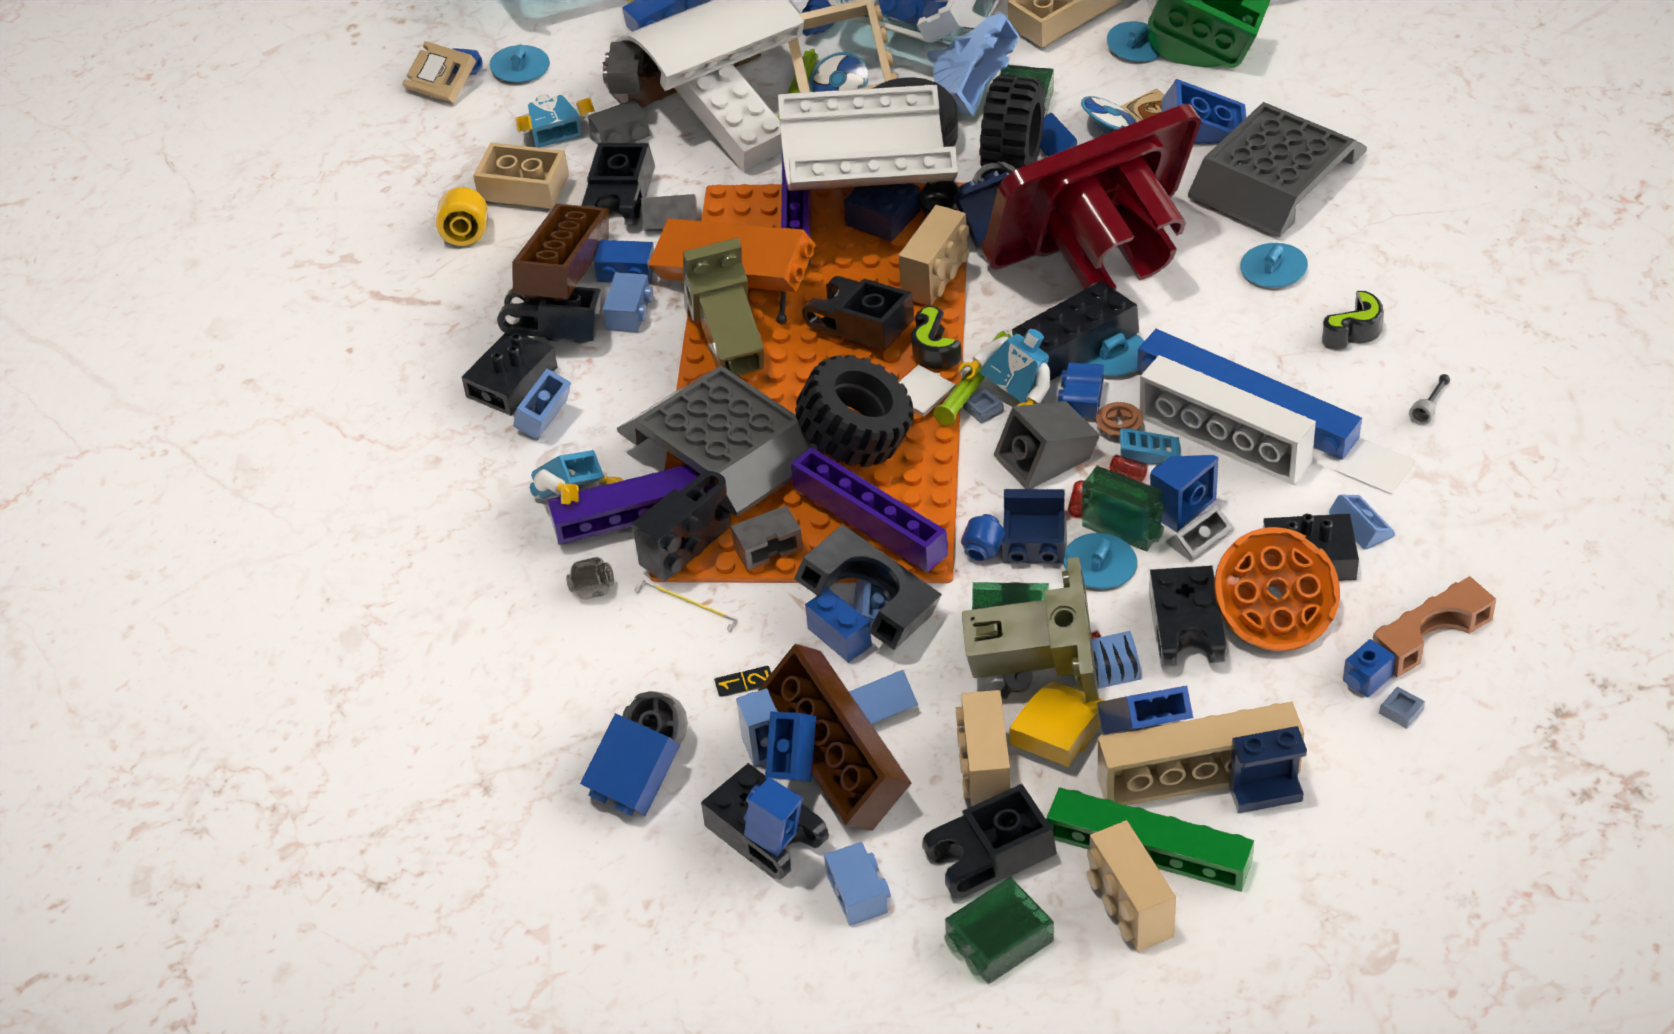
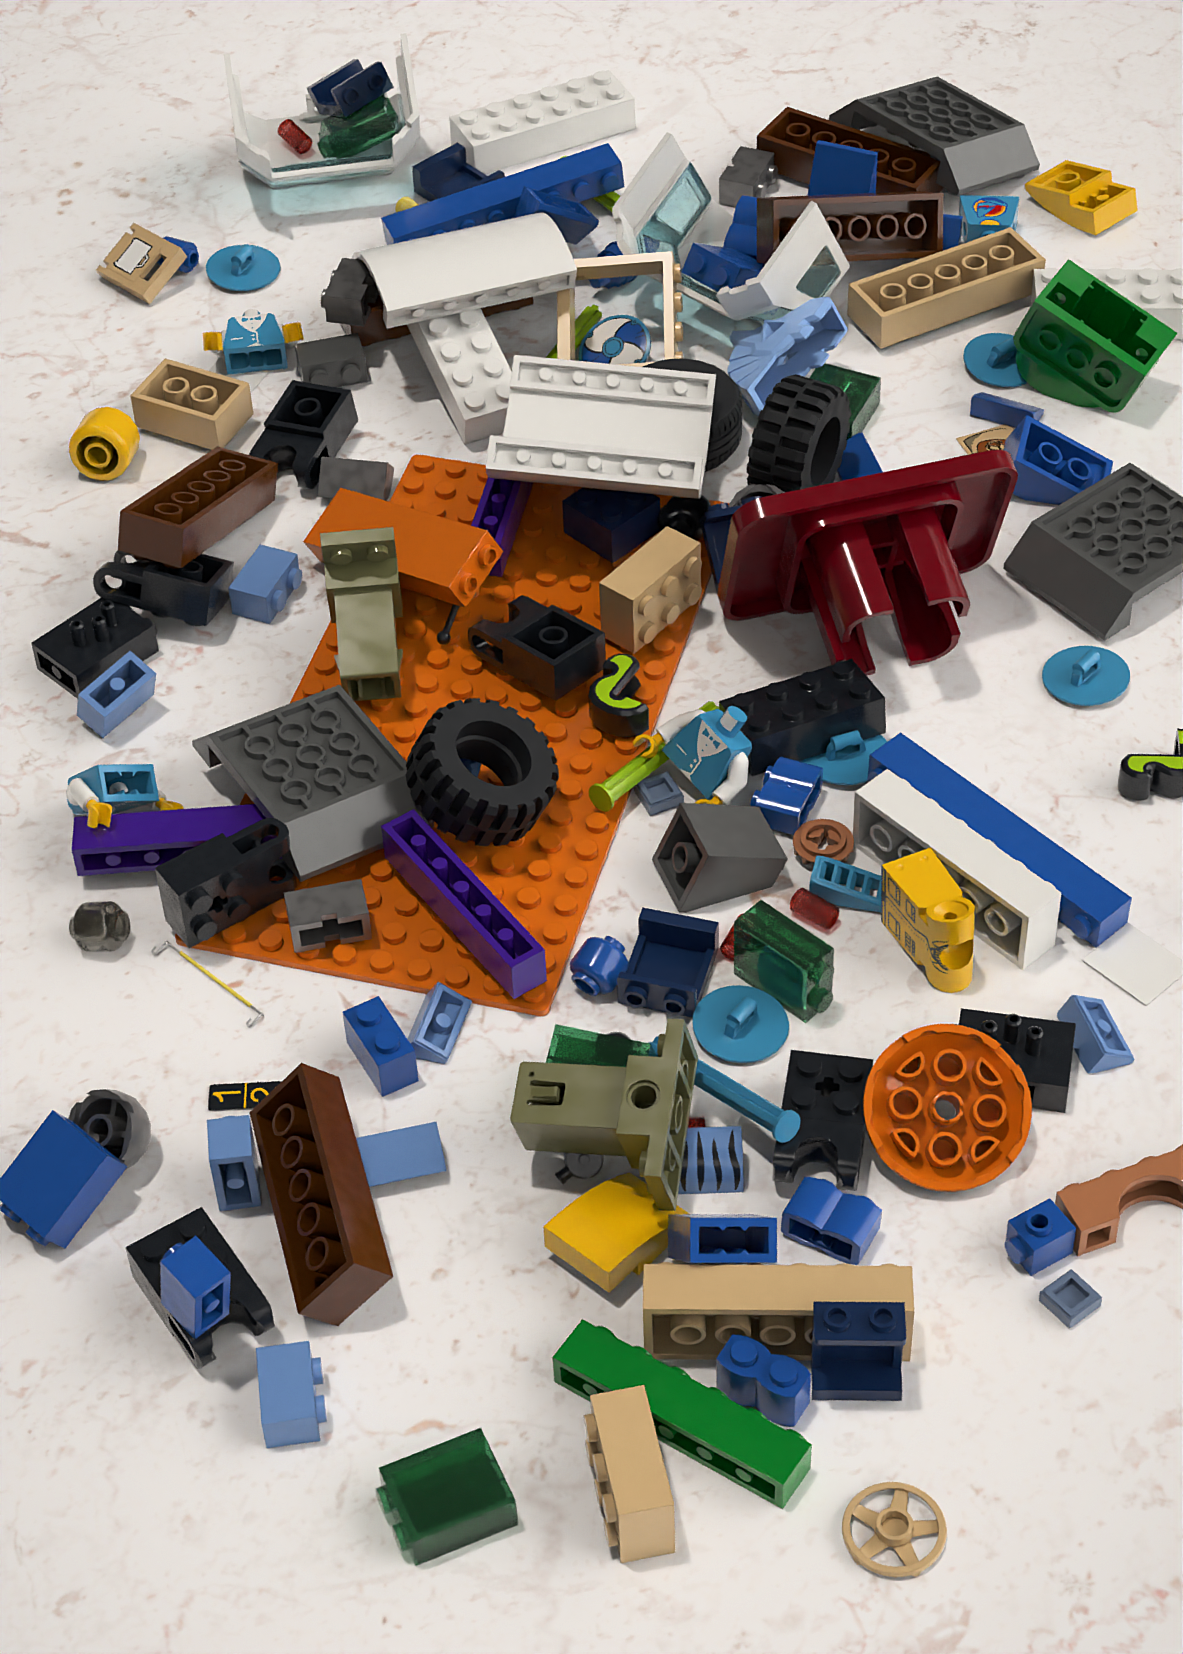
camera: 10 degrees right, 0 degrees up
blue brick [594,240,654,284] -> none
blue brick [765,711,816,782] -> none
black arch [794,525,942,650] -> none
white piece [899,365,956,417] -> none
black brick [922,784,1057,898] -> none
tan brick [955,690,1011,807] -> none
shield [1081,96,1137,134] -> none
blue slope [1149,455,1219,532] -> none
flat silver slope [1166,504,1235,561] -> none
none -> dark azure axle [646,1036,800,1143]
none -> blue brick [716,1335,811,1427]
none -> blue brick [781,1177,882,1265]
none -> tan wheel [842,1482,947,1577]
none -> yellow piece [881,847,975,993]
none -> blue slope [970,392,1044,428]

